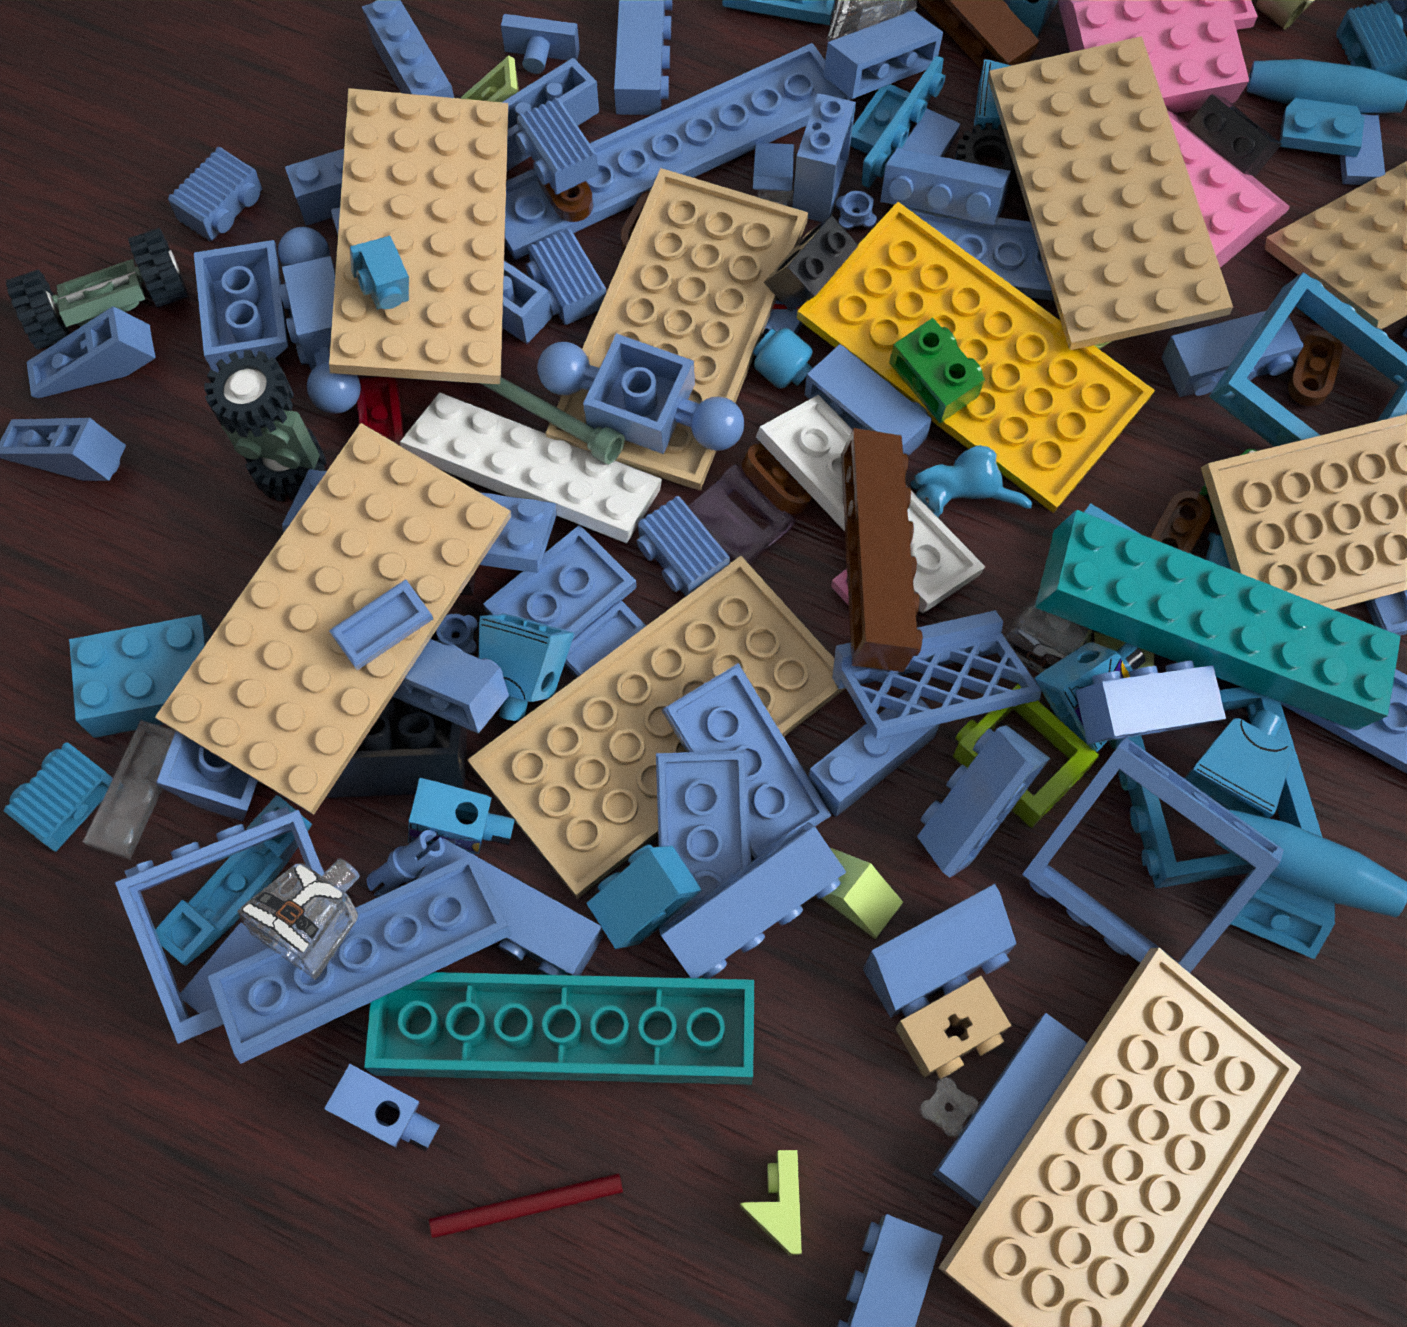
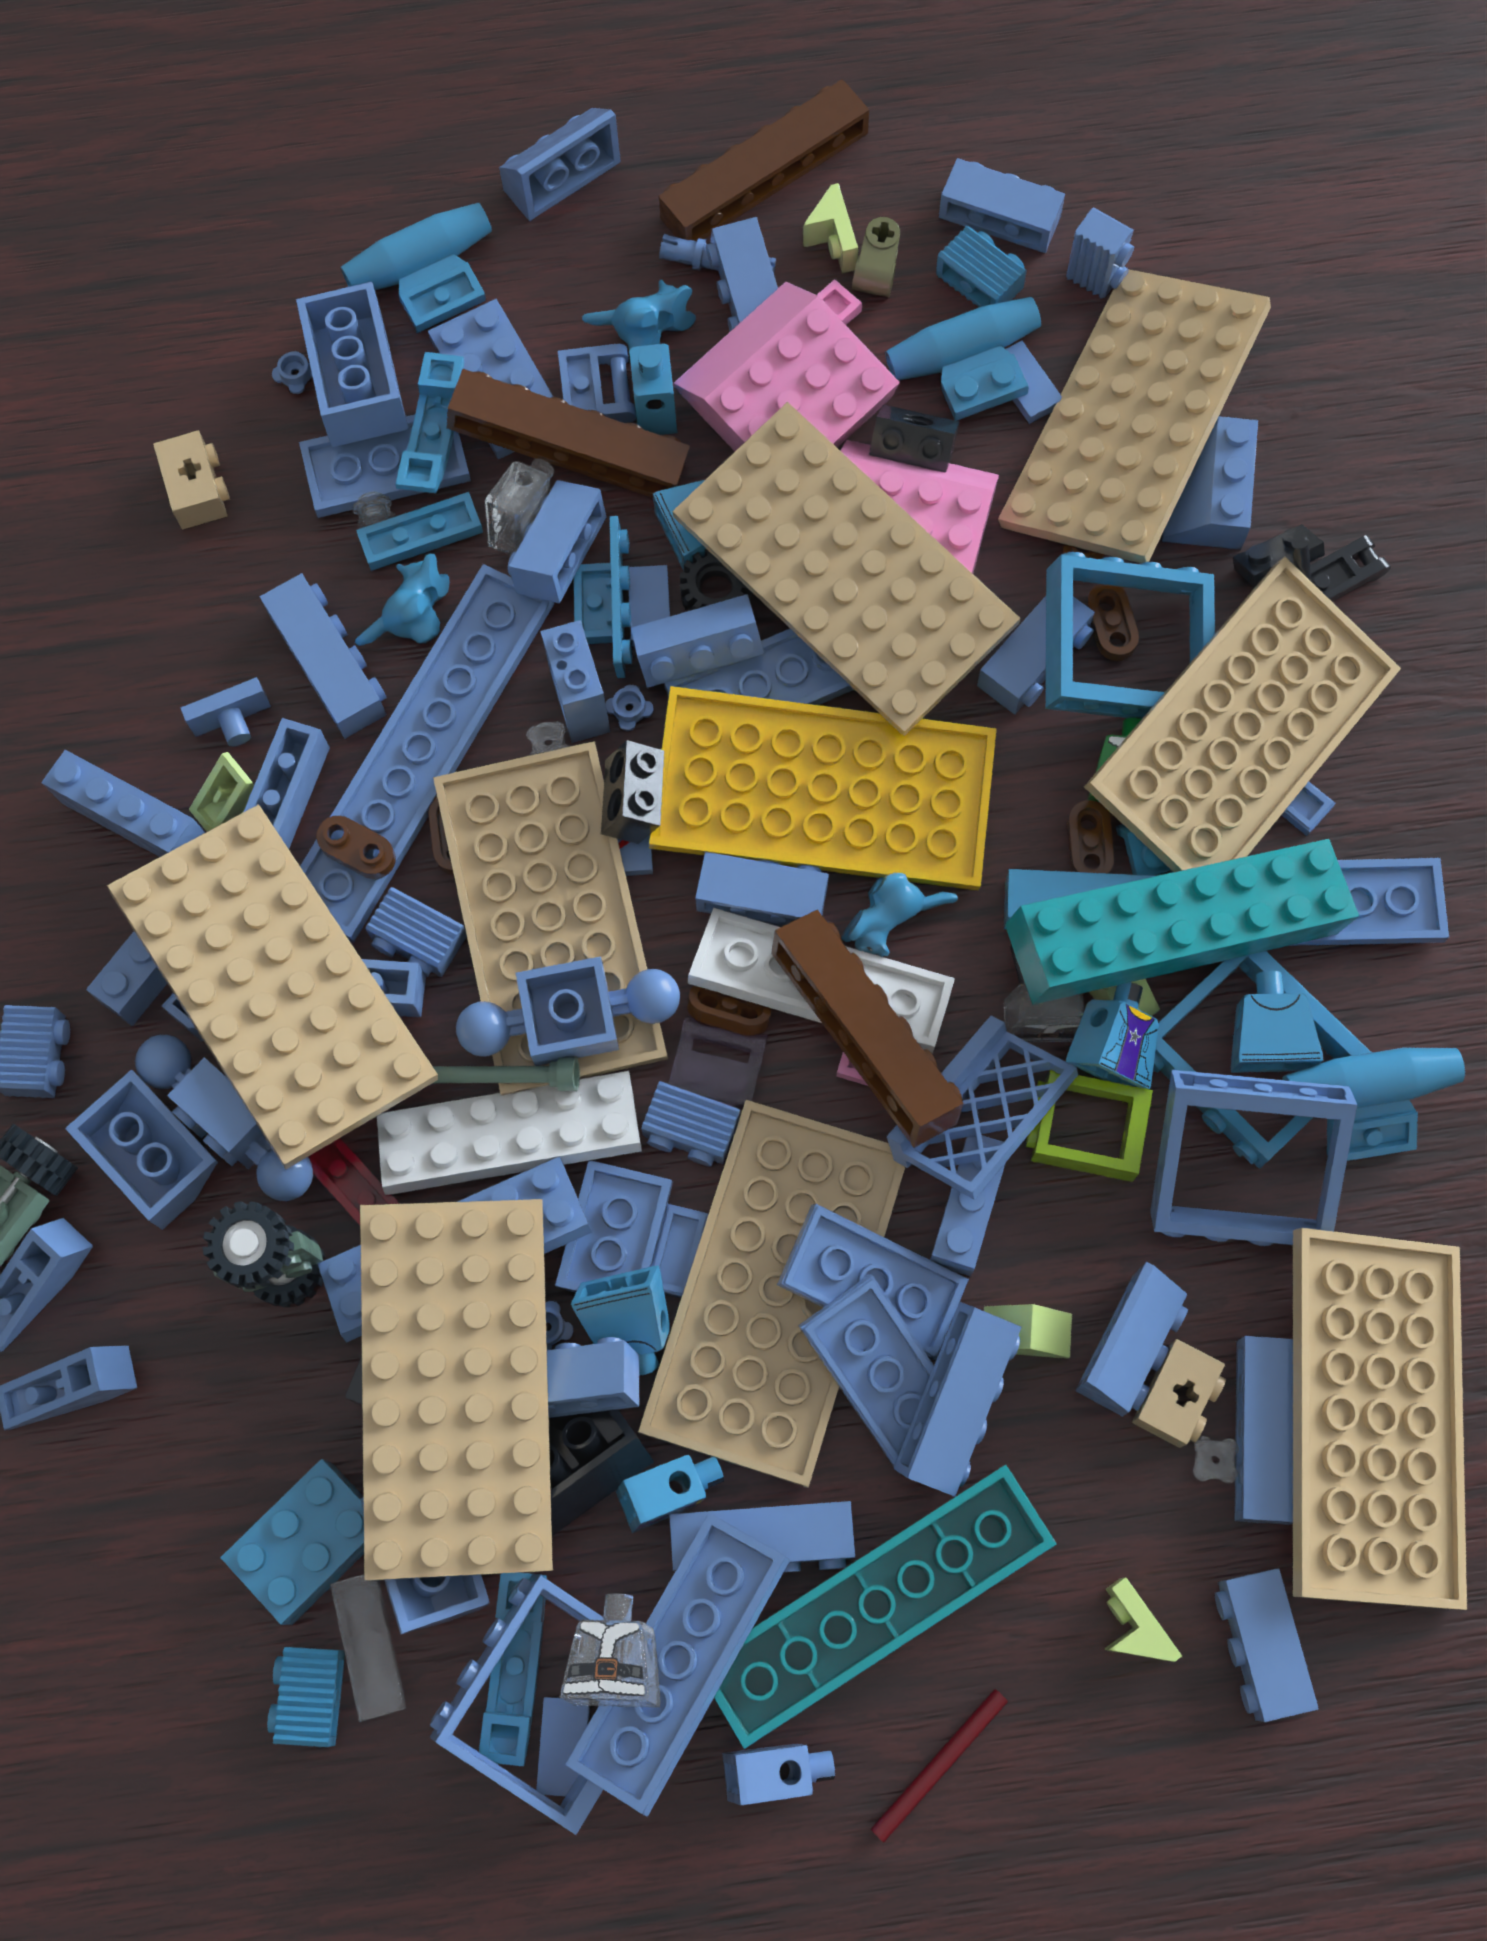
camera: 30 degrees left, 5 degrees up
medium blue tile [329,579,433,671] -> none
dark azure brick [350,236,409,310] -> none
medium blue pin [367,830,445,897] -> none
medium blue brick [515,97,599,194] -> none
dark azure brick [586,845,702,949] -> none
medium blue tile [753,143,794,191] -> none
dark azure head [753,328,813,388] -> none
green brick [889,318,985,423] -> none
medium blue slope [917,725,1050,878] -> none
brick [1075,661,1226,744] -> none
none -> dark azure animal [355,554,450,646]

